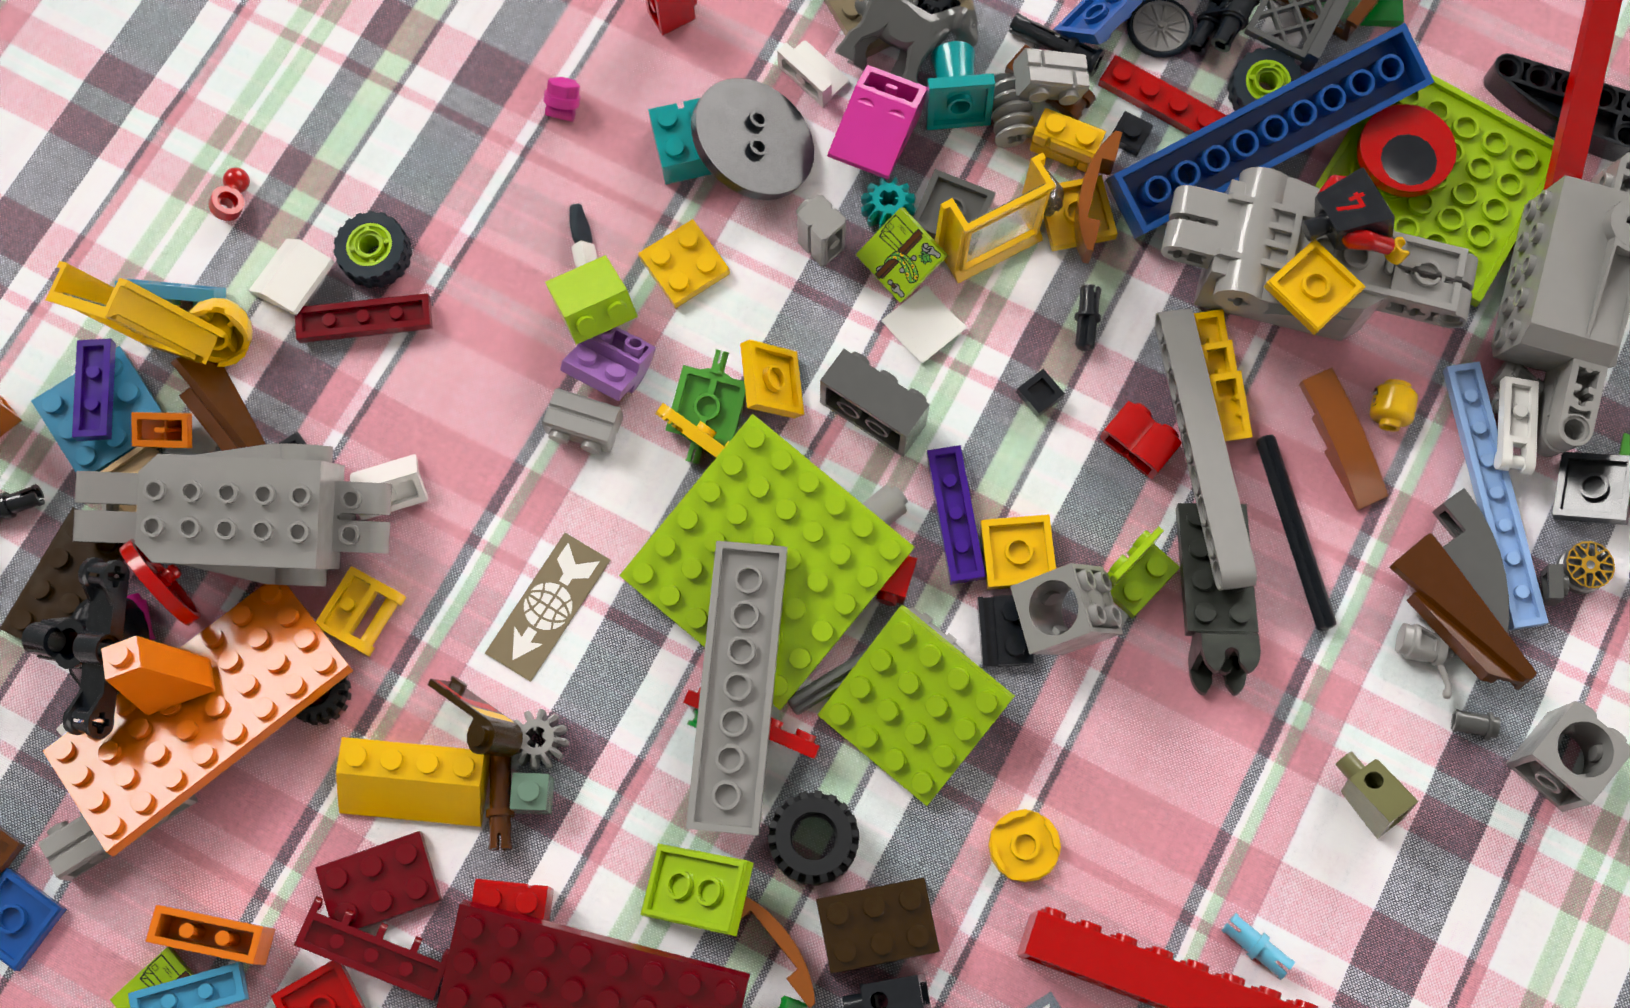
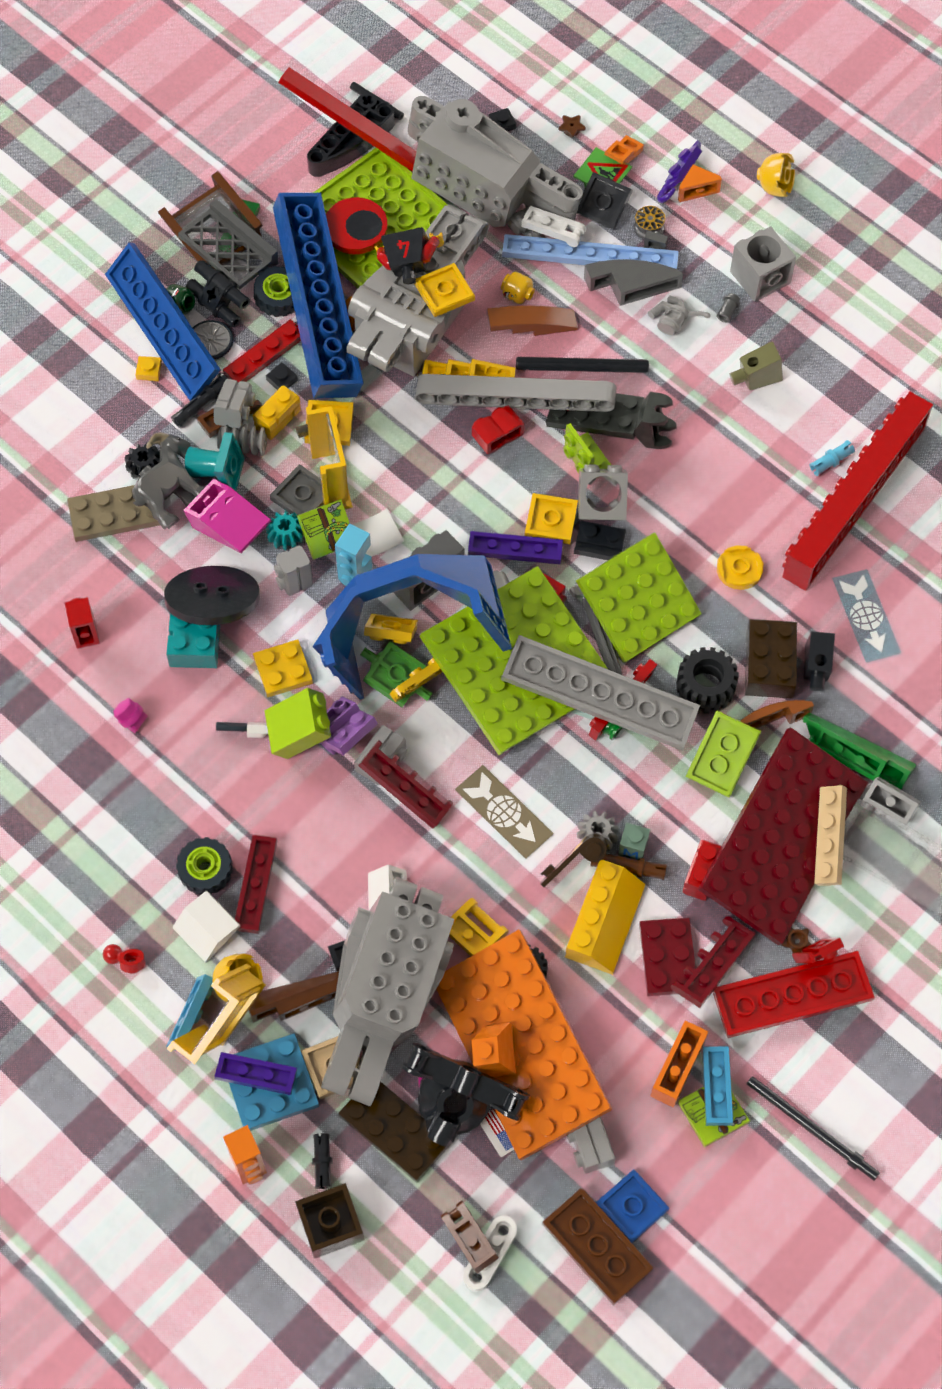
camera: 75 degrees left, 10 degrees down
red piece [119,539,201,626] -> none
orange slope [131,412,192,448] -> none
white panel [777,40,848,107] -> none
black plate [1016,368,1065,418] -> none
dark orange slope [1074,131,1122,264] -> none
black axle [1074,284,1102,351] -> none
reddish brown wedge [1389,533,1537,690] -> none
none -> blue panel [313,554,512,700]
none -> medium azure arch [335,523,373,586]
none -> dark red hinge [358,740,453,829]

